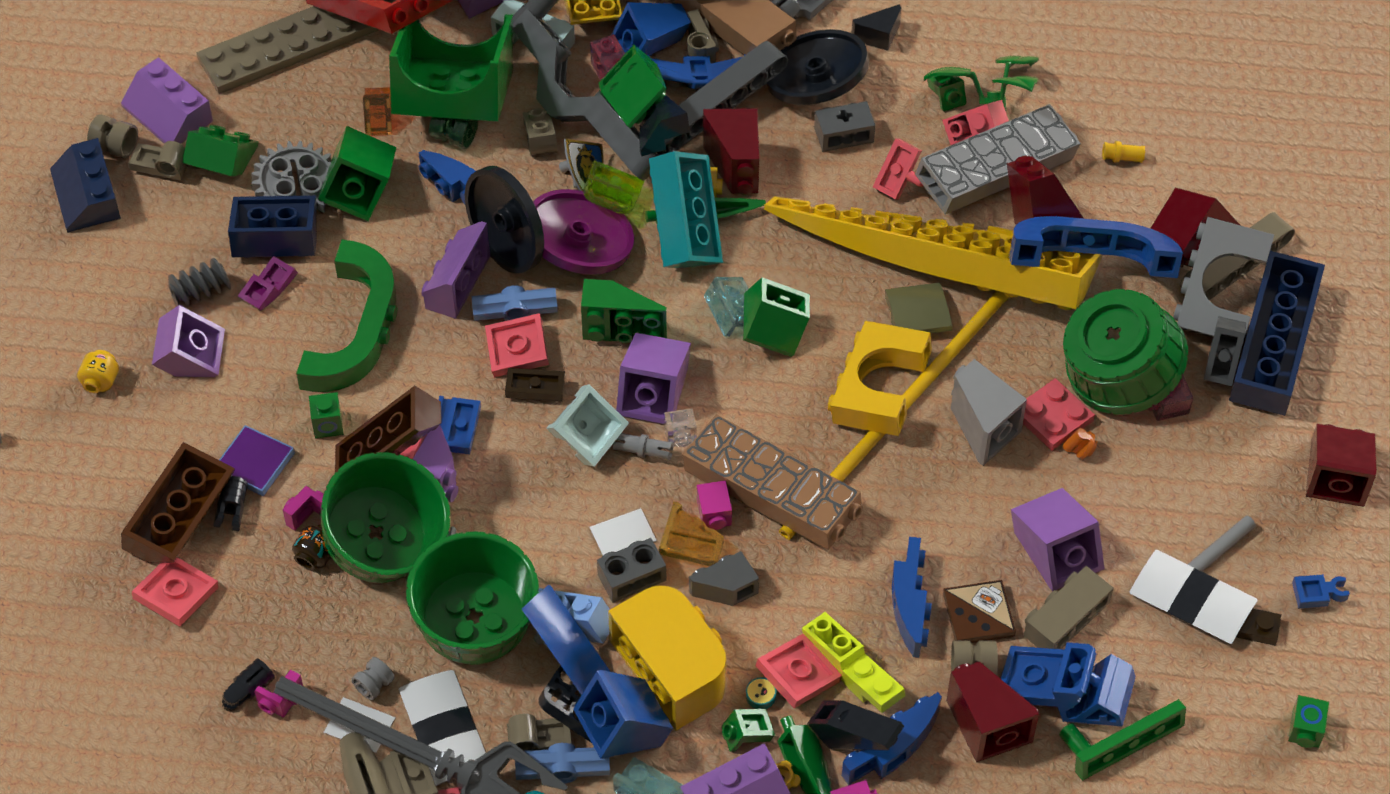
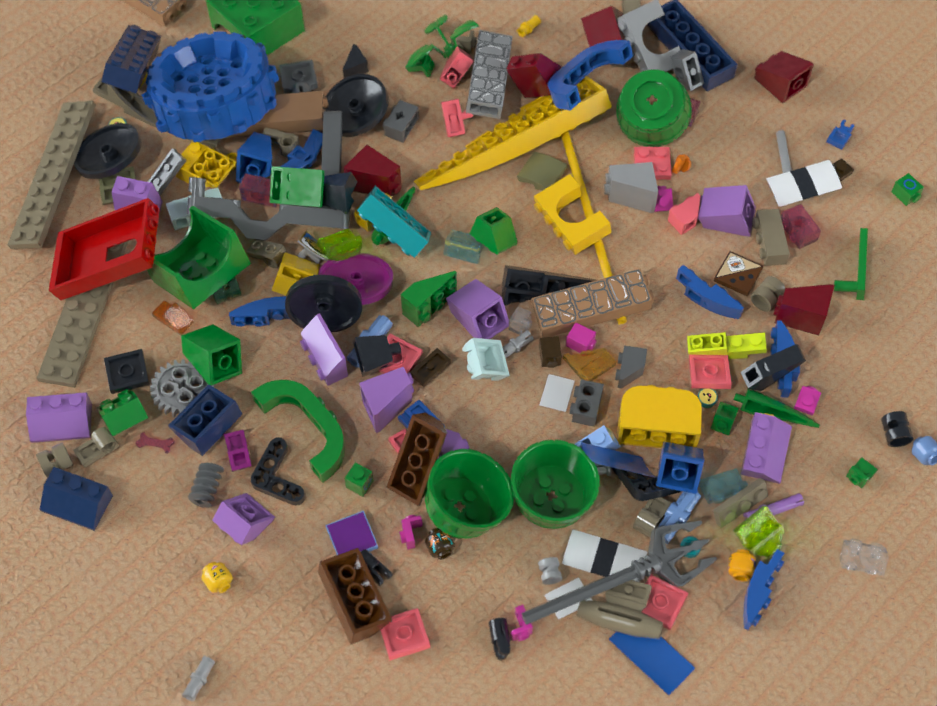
camera: 50 degrees left, 5 degrees up
blue piece [1001,642,1136,727] -> none
none -> black plate [104,349,150,394]
none -> clear pink piece [136,432,175,454]
none -> black beam [250,437,305,506]
none -> yellow slope [271,252,320,296]
none -> black torso [353,335,401,377]
none -> medium lavender slope [359,366,414,433]
none -> dark tan bracket [451,30,477,54]
none -> black wedge [502,265,596,306]
none -> dark brown brick [539,336,562,368]
none -> dark pink bracket [655,186,673,212]
none -> coral slope [668,193,700,235]
none -> clear pink brick [781,204,821,249]

